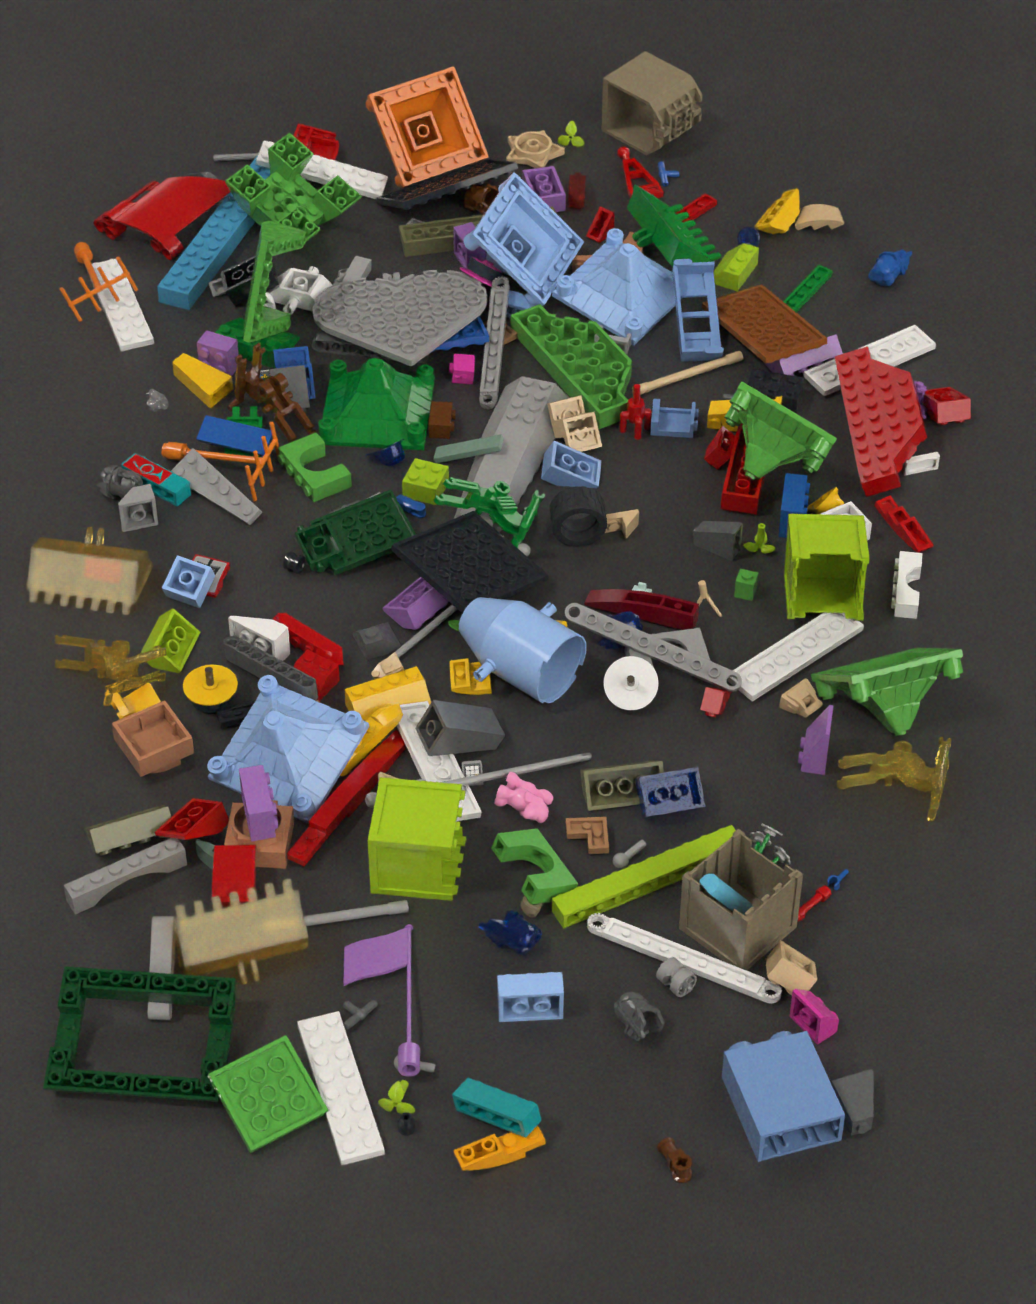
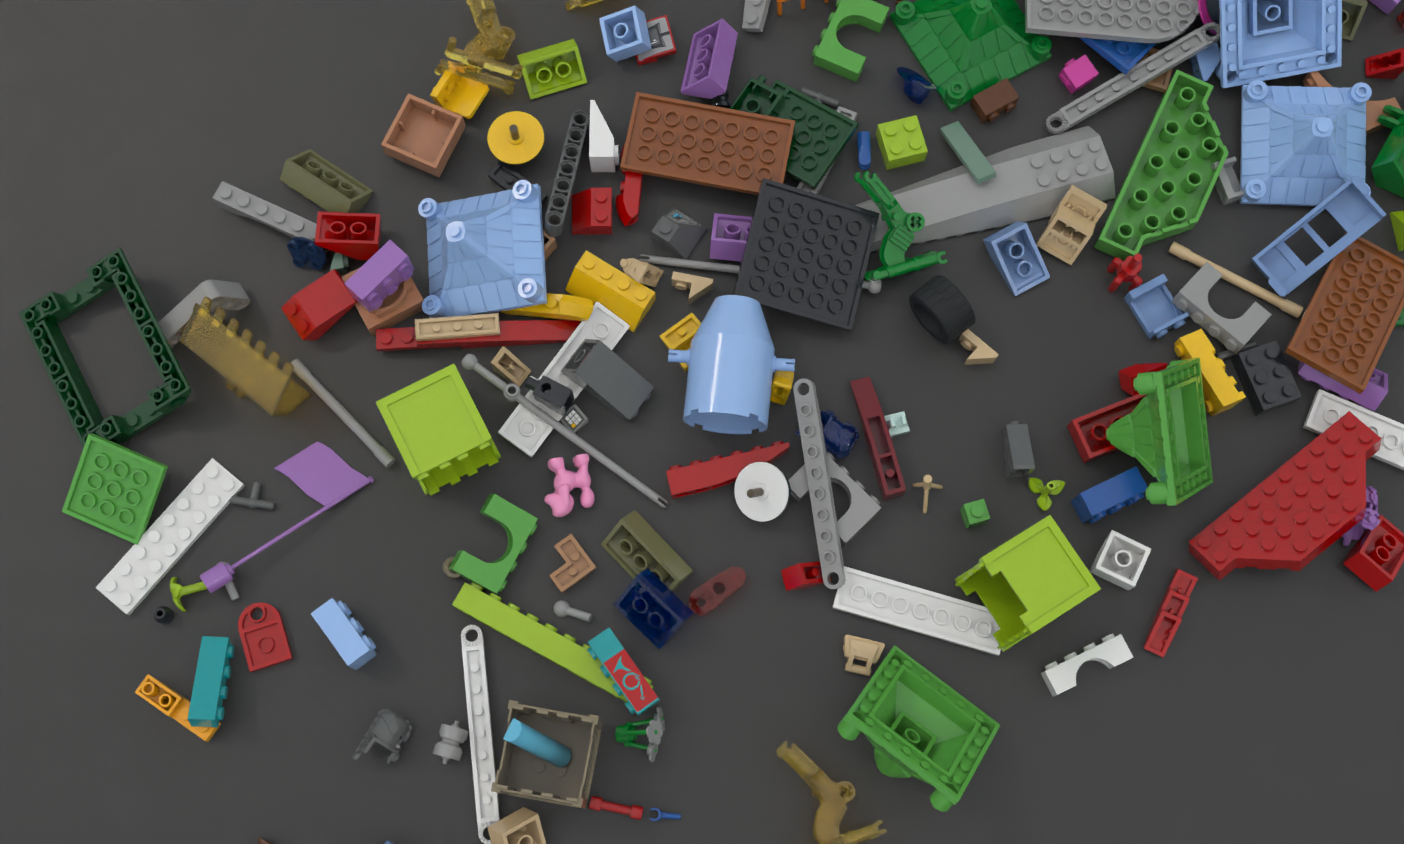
camera: 55 degrees right, 30 degrees up
clear blue helmet [478,910,542,955] -> none
medium lavender slope [798,705,833,775] -> none
yellow hat [807,487,844,514] -> none
white tile [902,452,940,476] -> none
none -> red tile [238,602,293,672]
none -> dark blue dish [287,237,326,270]
none -> tan tile [415,313,500,341]
none -> black torso [525,375,575,416]
none -> brick [587,627,660,716]
none -> dark orange plate [620,92,795,195]
none -> red slope [666,441,790,499]
none -> tan slope [672,271,714,304]
none -> medium lavender slope [680,18,738,99]
none -> clear red piece [689,567,746,616]
none -> light grey arch [1171,262,1272,354]

